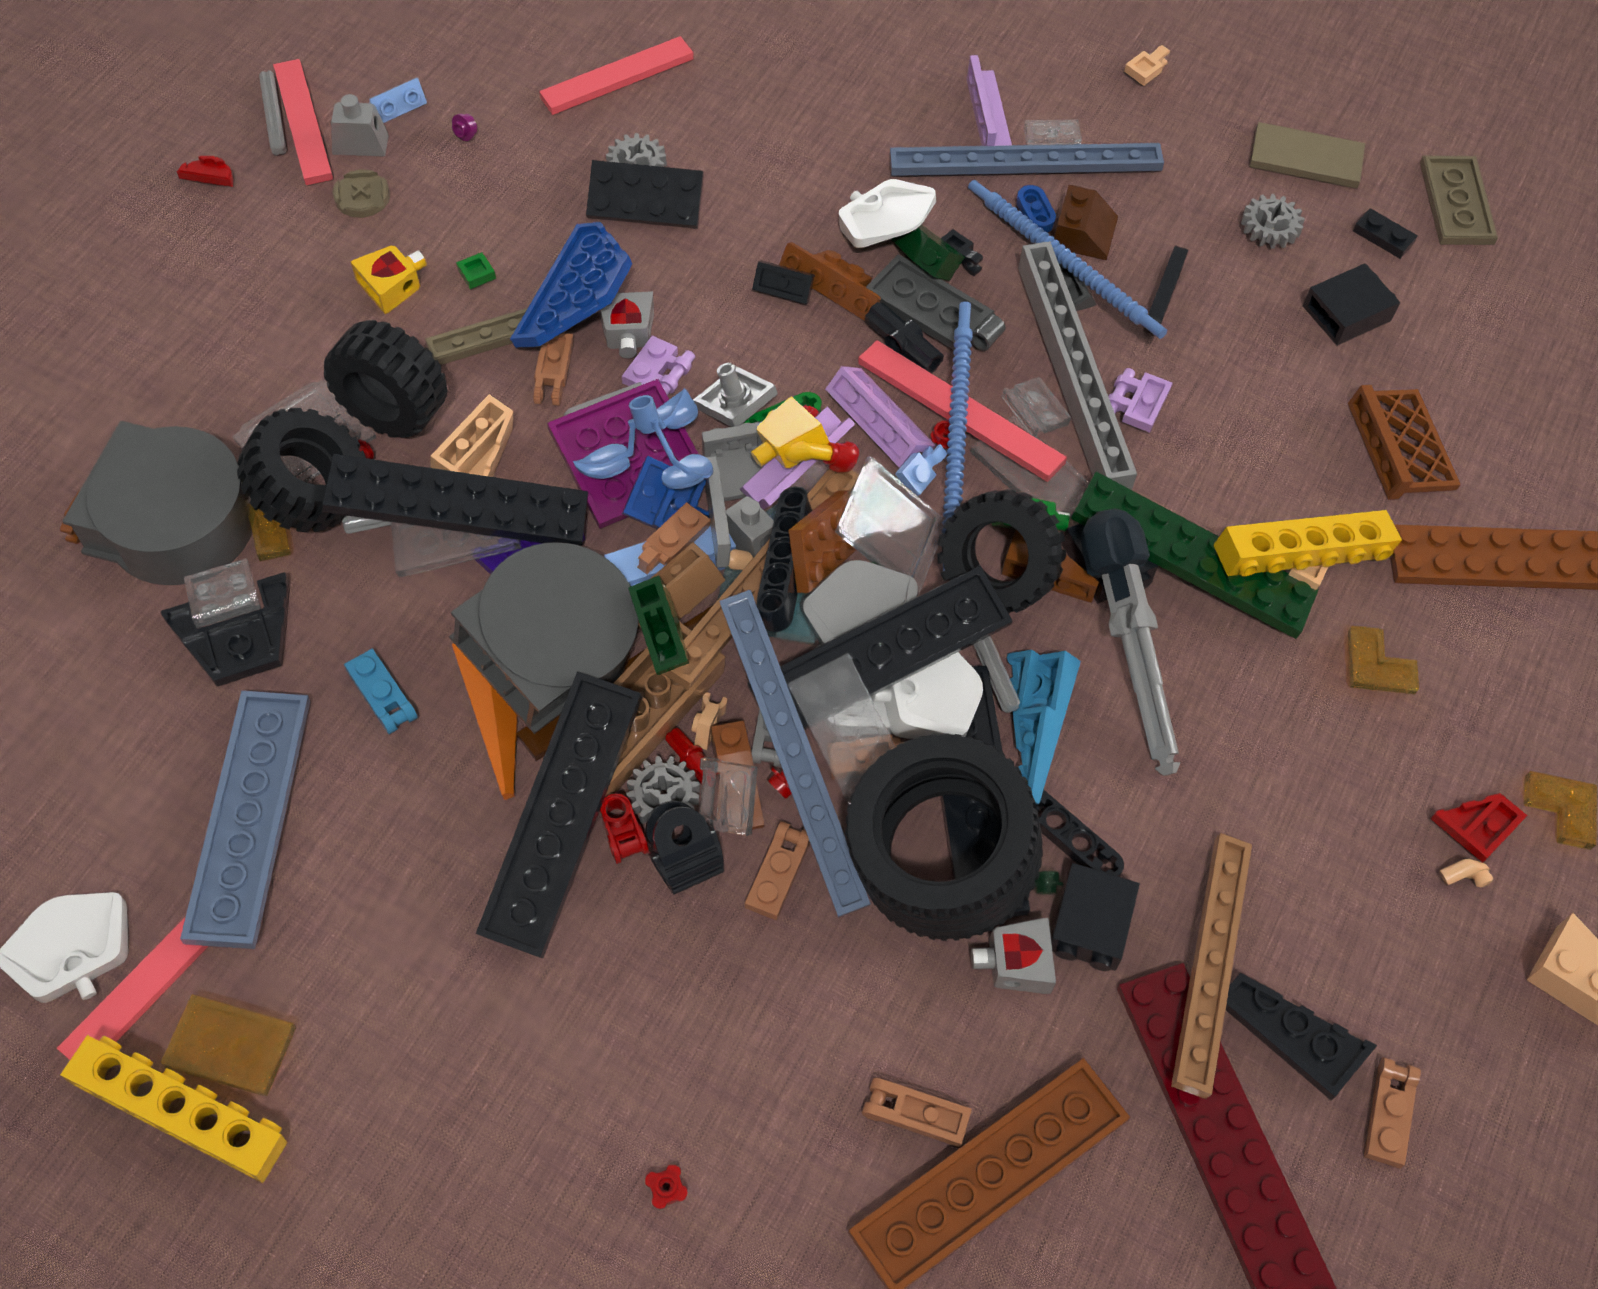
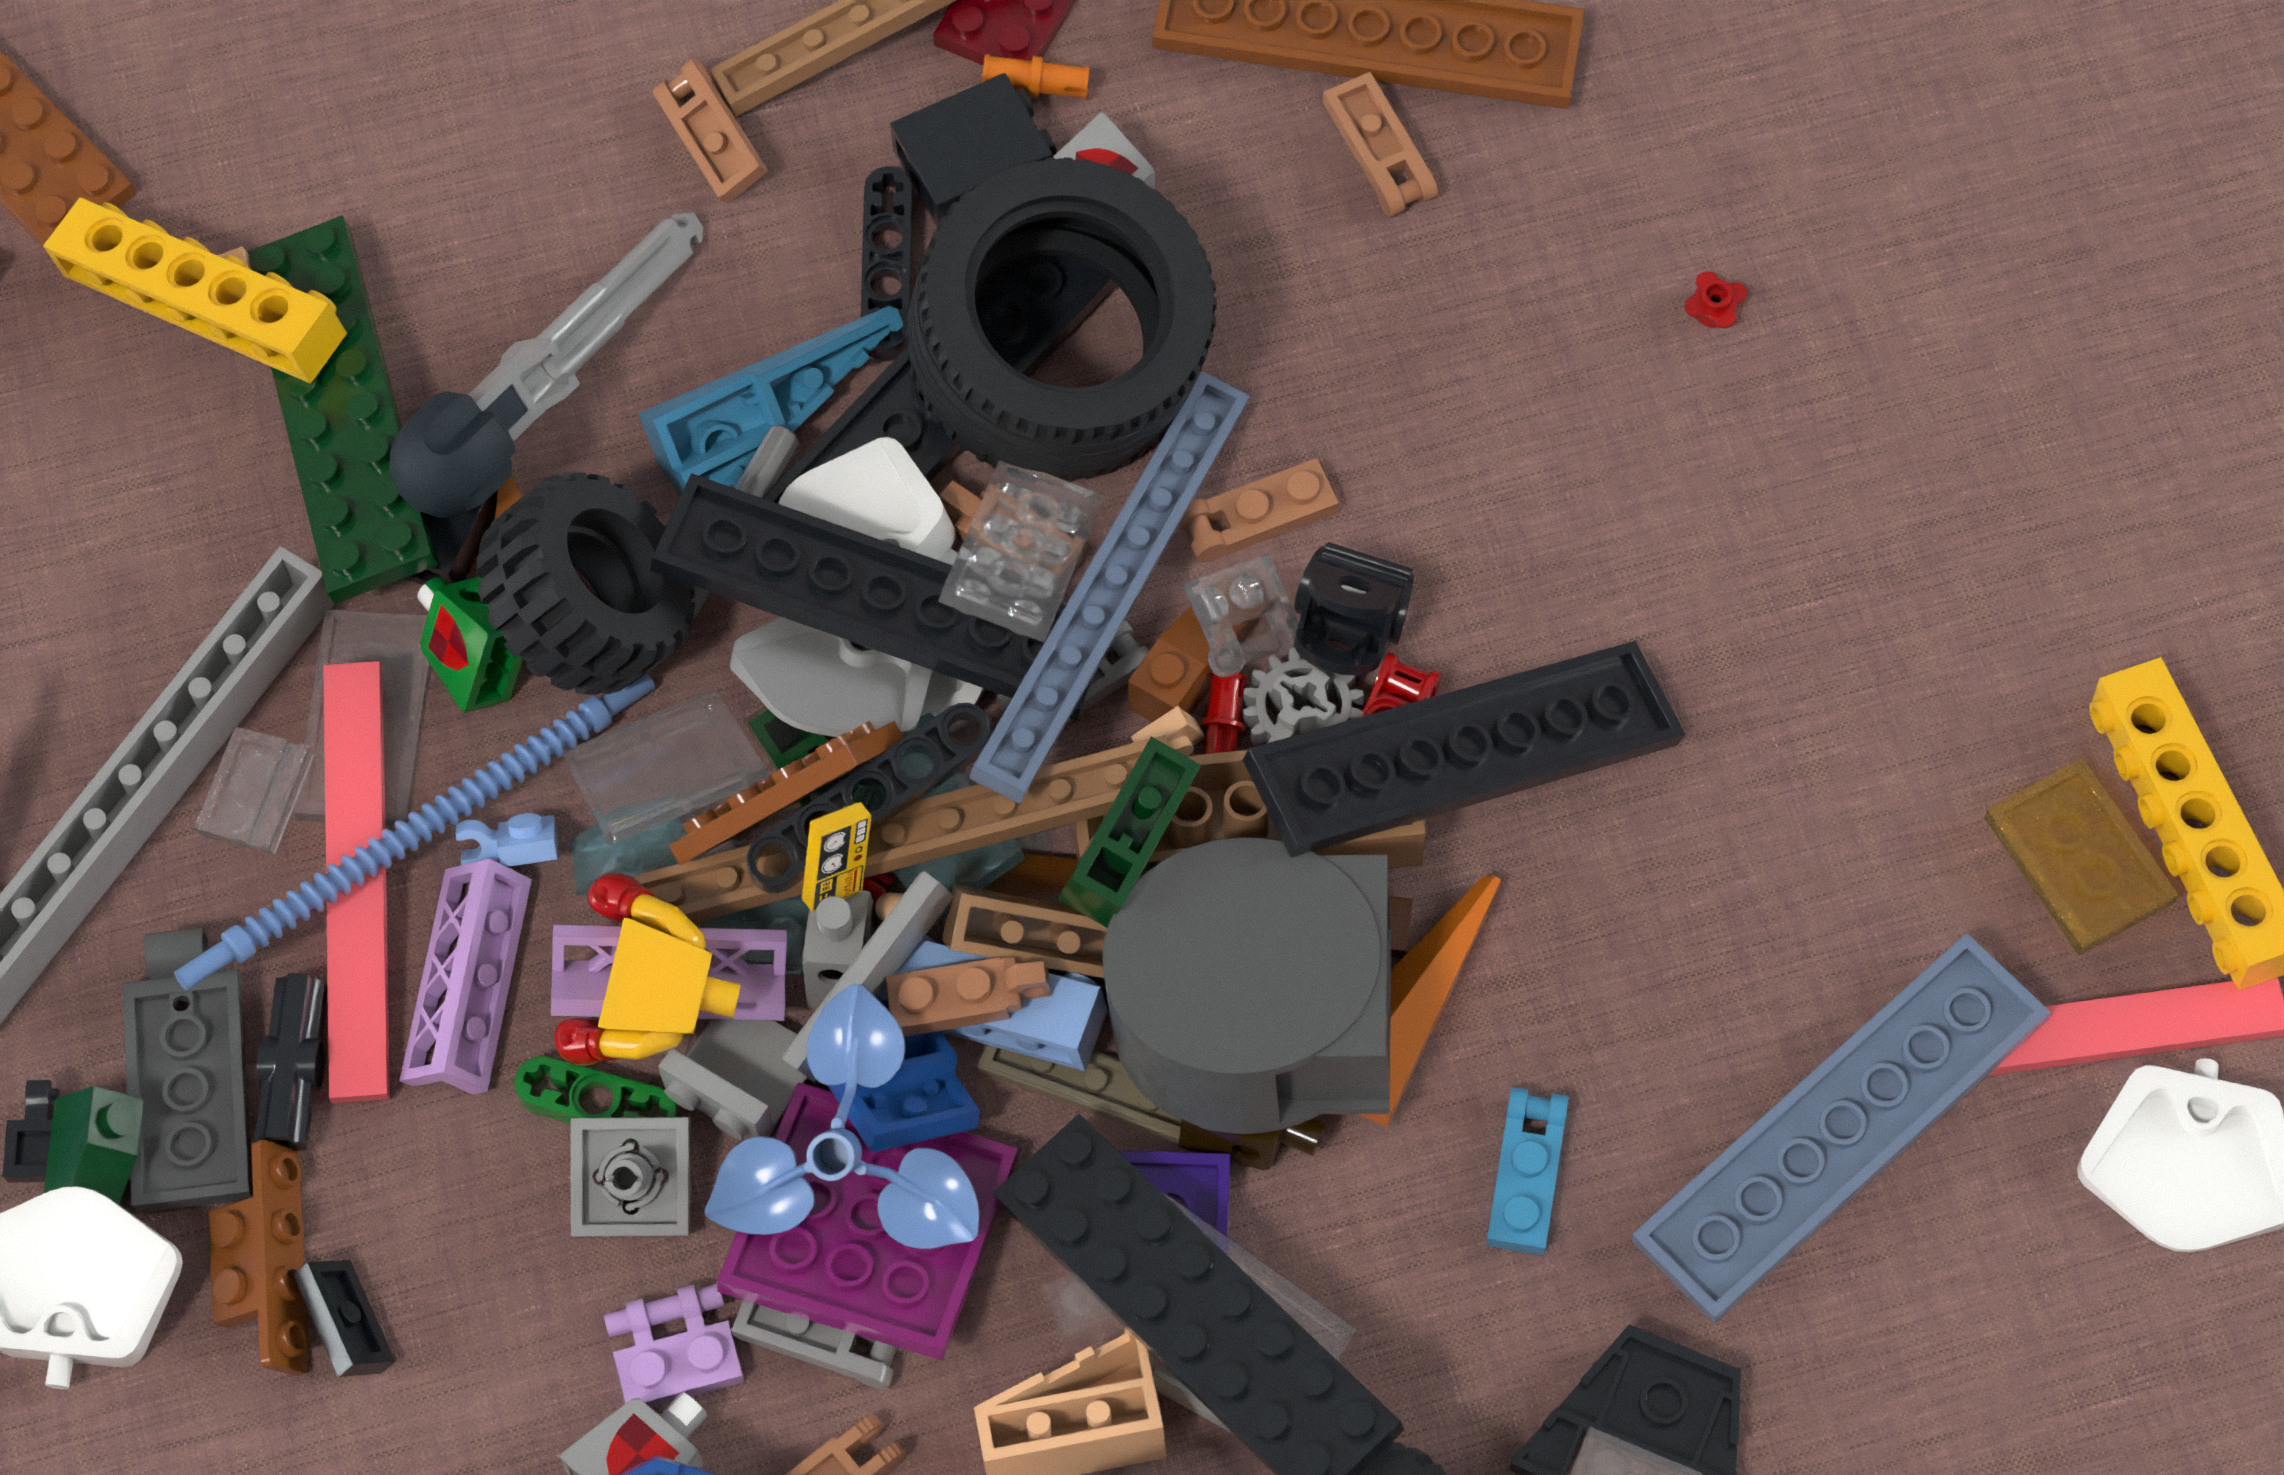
camera: 130 degrees left, 5 degrees up
red plate [767,767,792,799] -> none
red plate [930,420,951,449] -> none
lavender plate [1108,368,1173,433] -> none
clear yellow plate [1348,626,1419,695] -> none
none -> nougat plate [652,57,768,203]
none -> tile [802,802,871,912]
none -> orange pin [982,54,1090,100]

